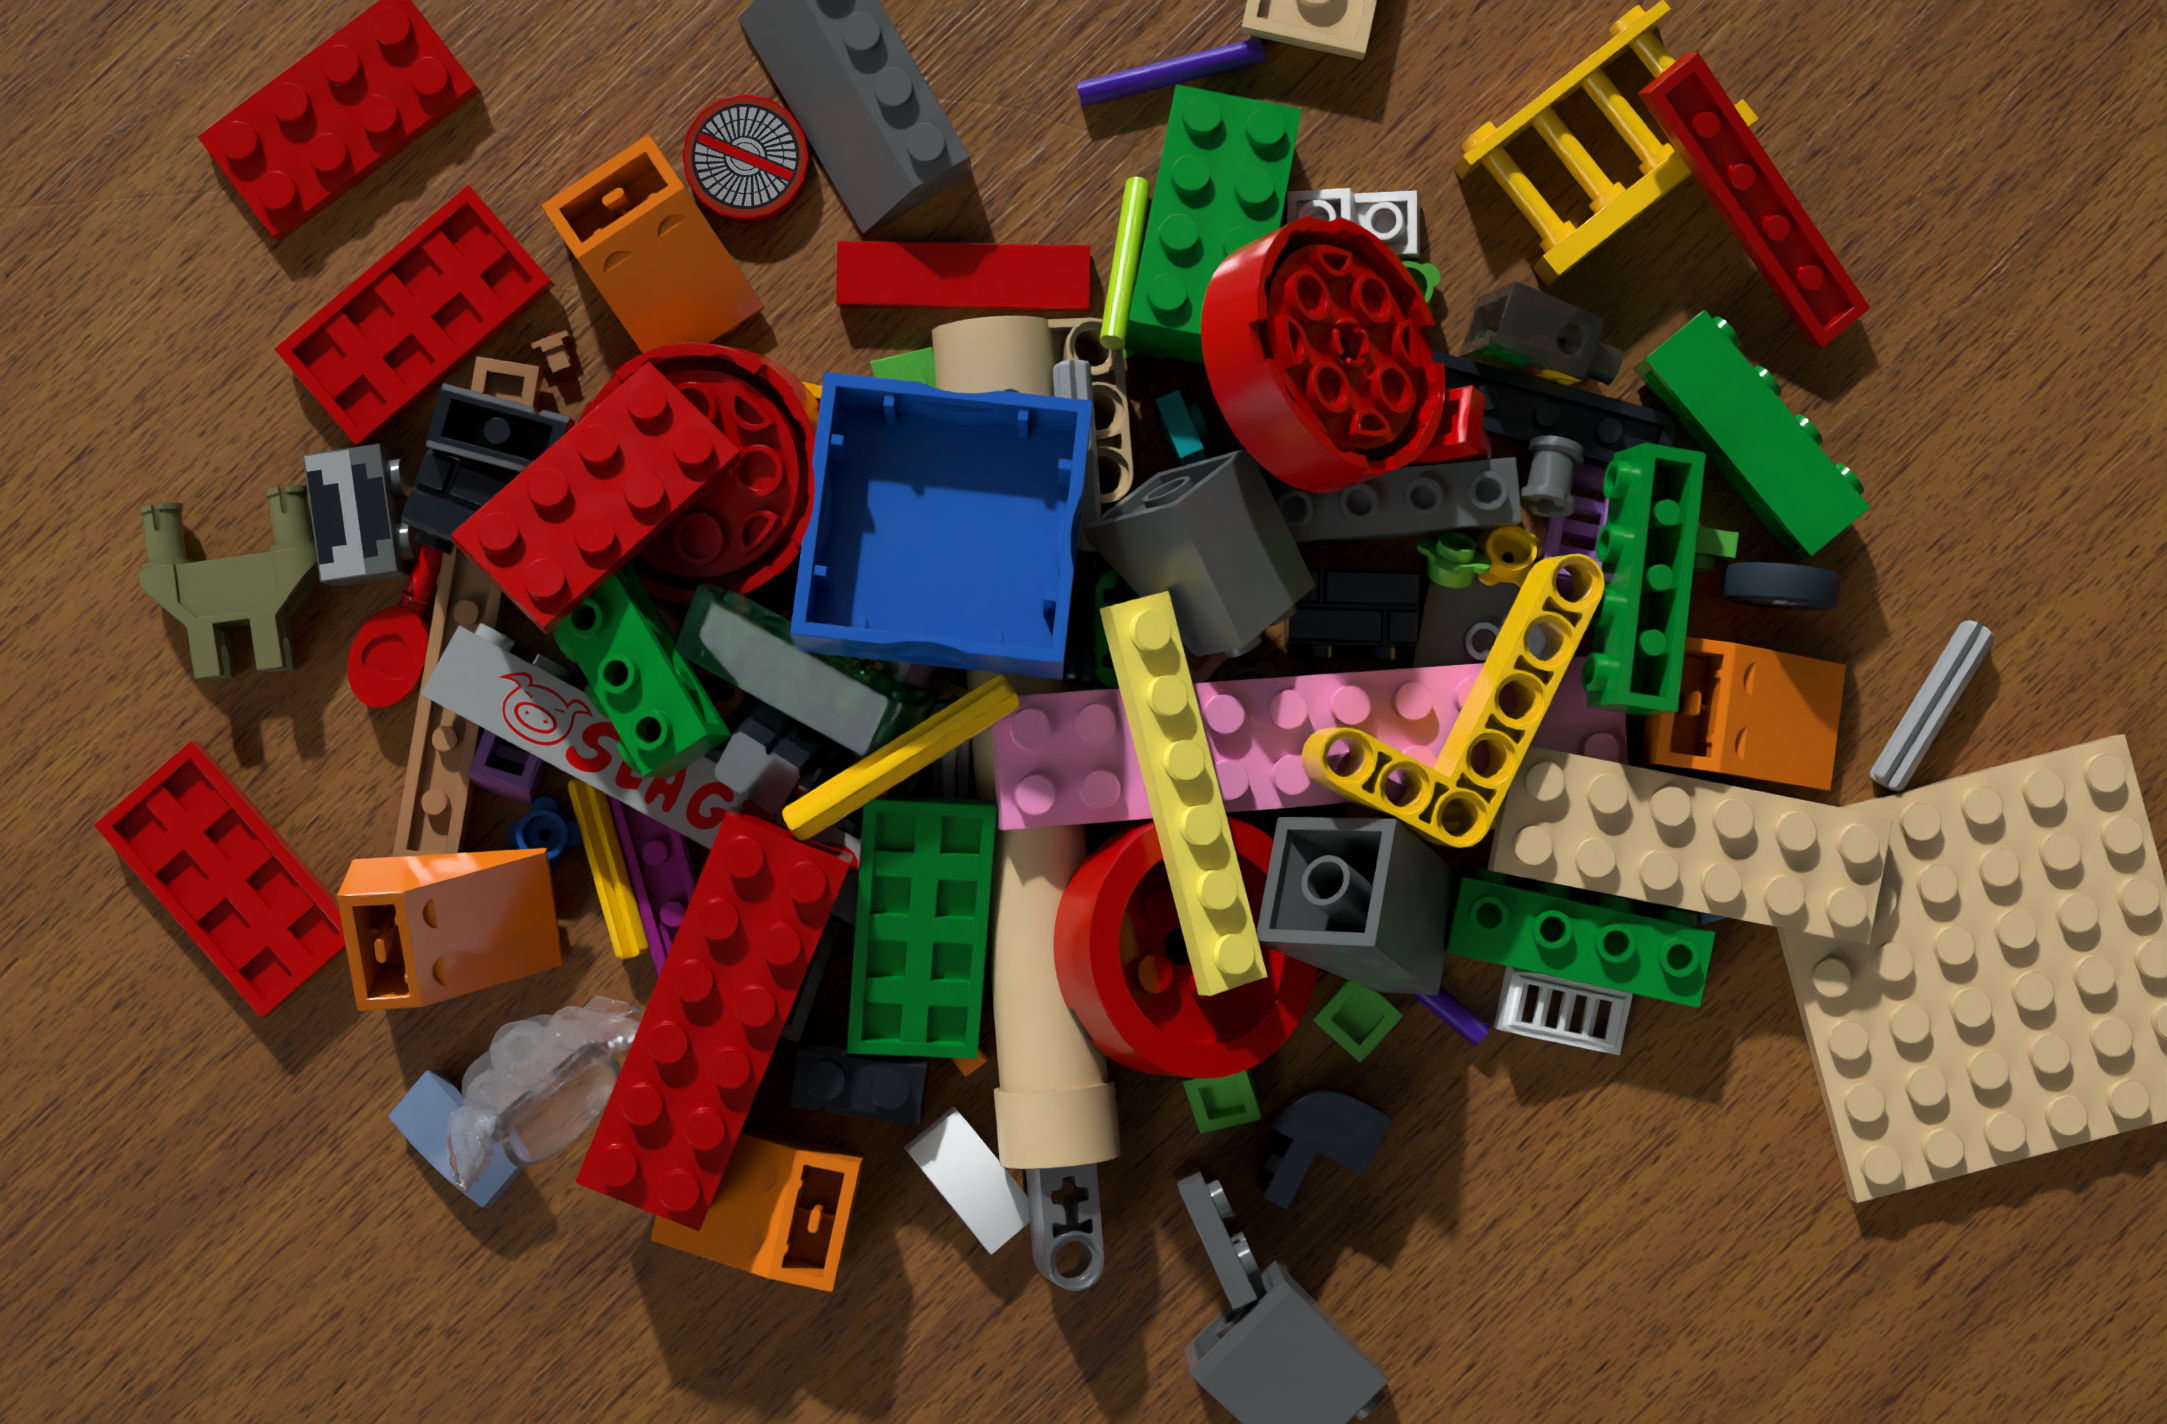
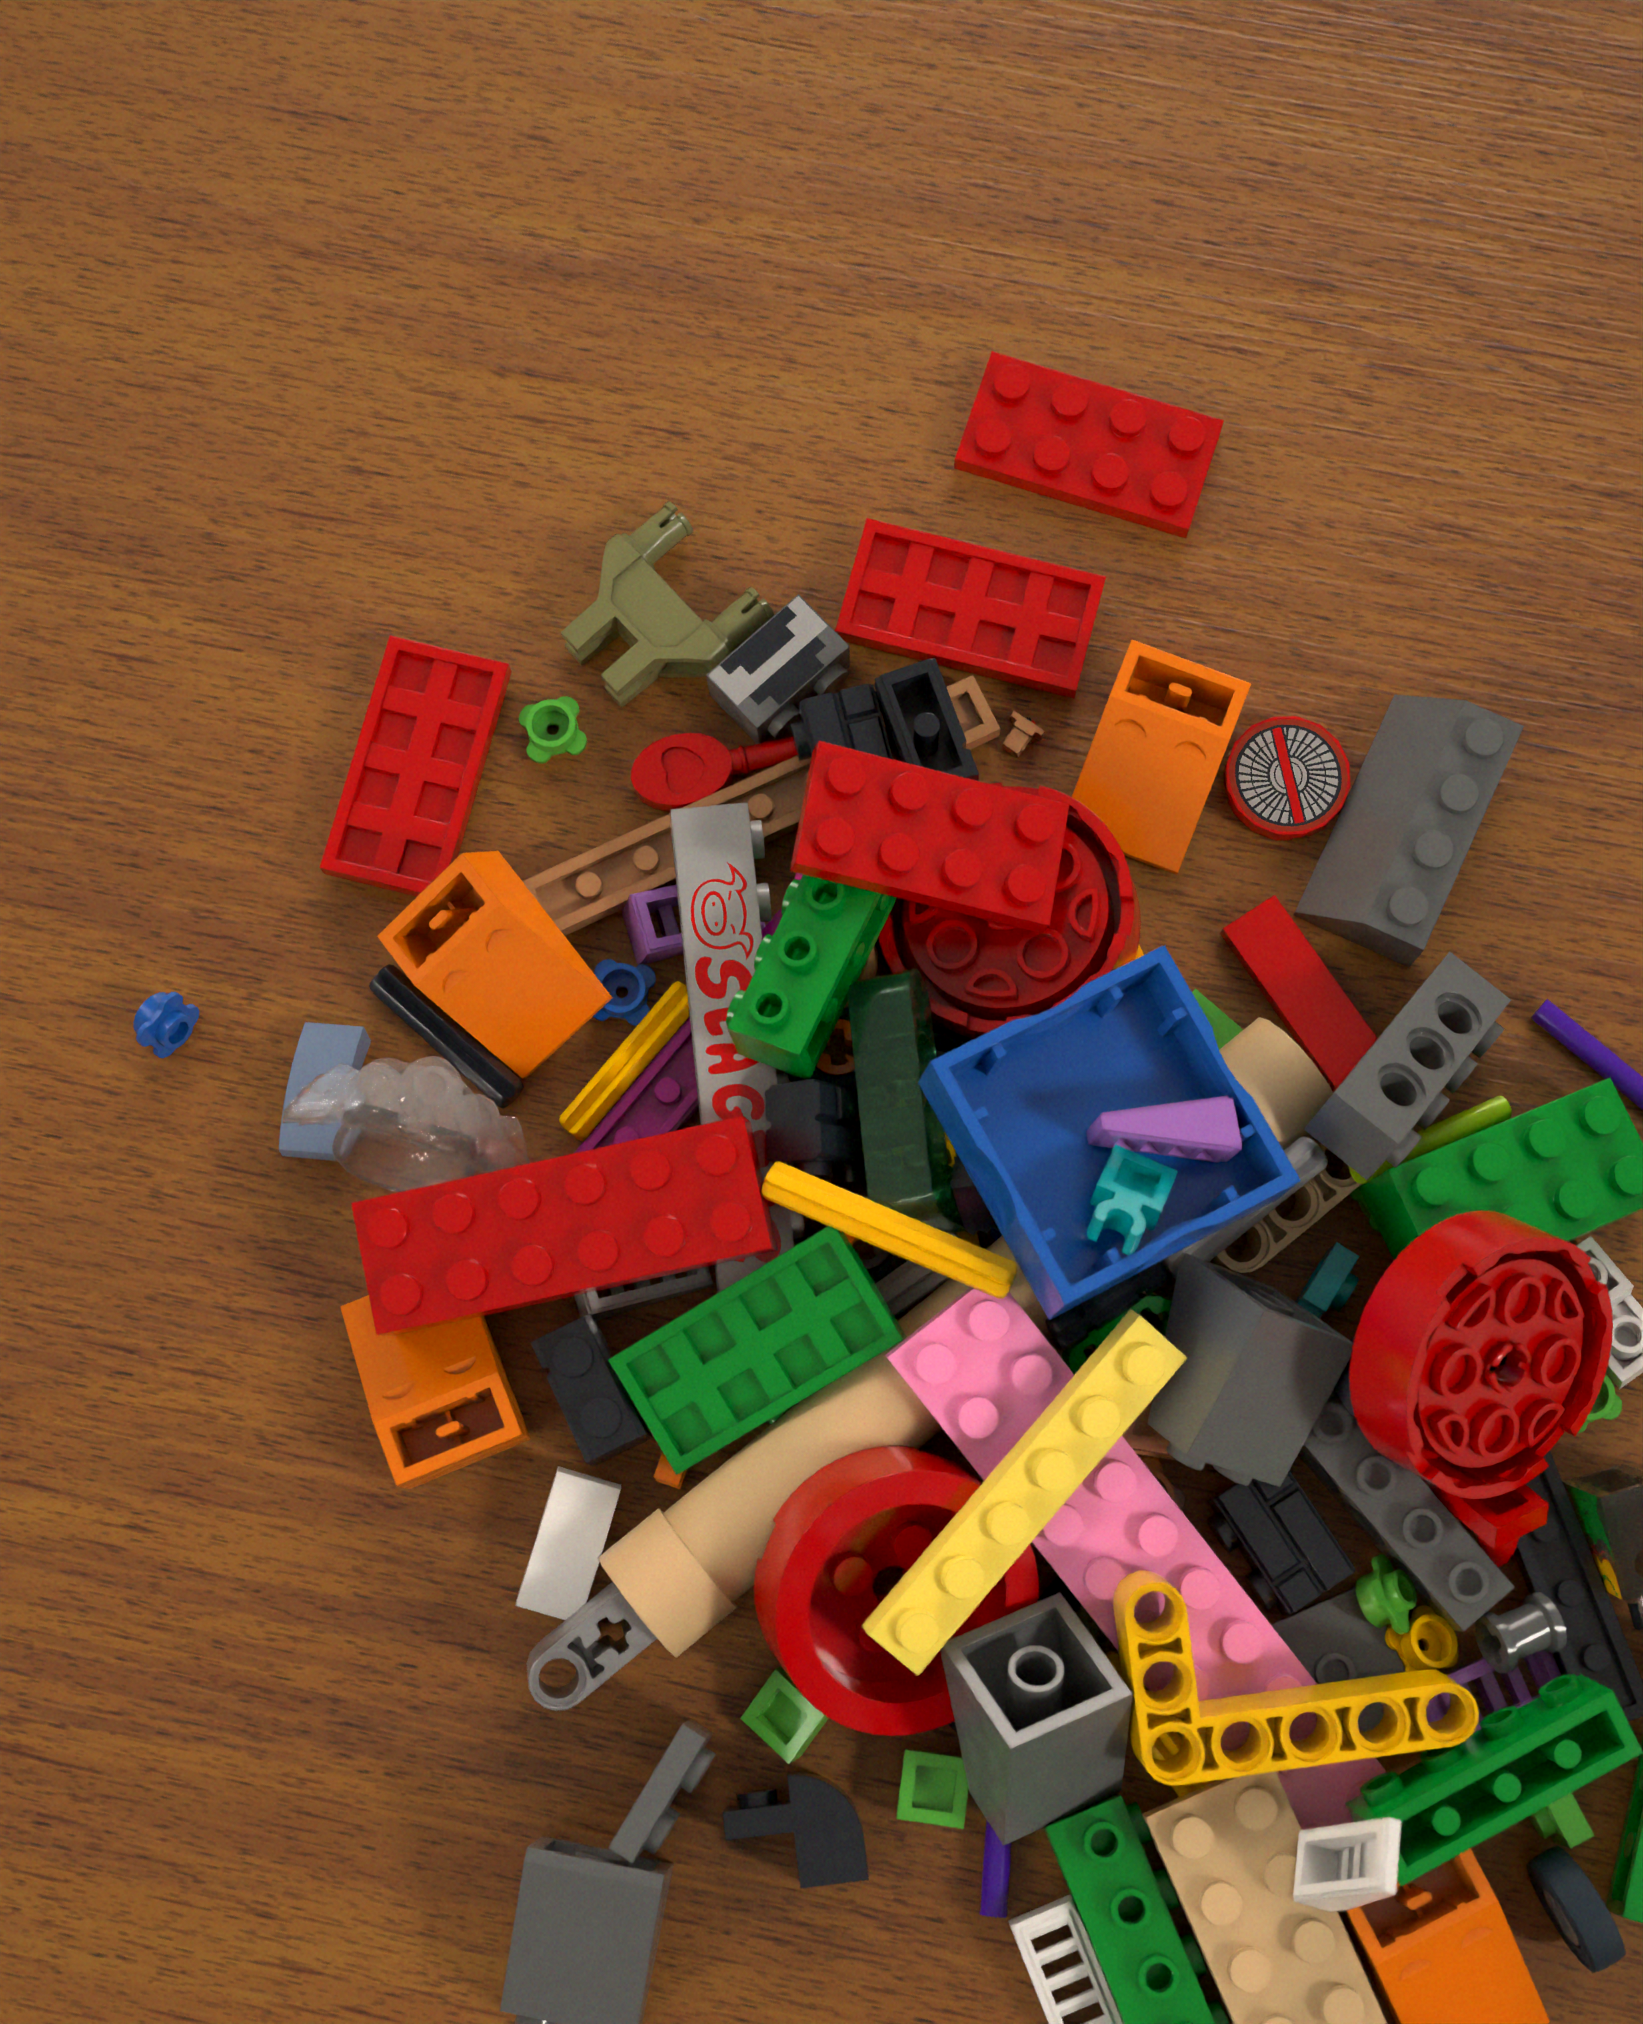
camera: 65 degrees right, 10 degrees down
none -> blue plate [133,992,199,1058]
none -> black axle [369,964,524,1109]
none -> bright green plate [519,696,587,764]
none -> medium lavender slope [1086,1096,1242,1163]
none -> teal plate [1087,1144,1178,1255]
none -> white slope [1293,1817,1401,1912]
none -> dark grey brick [1304,952,1511,1180]

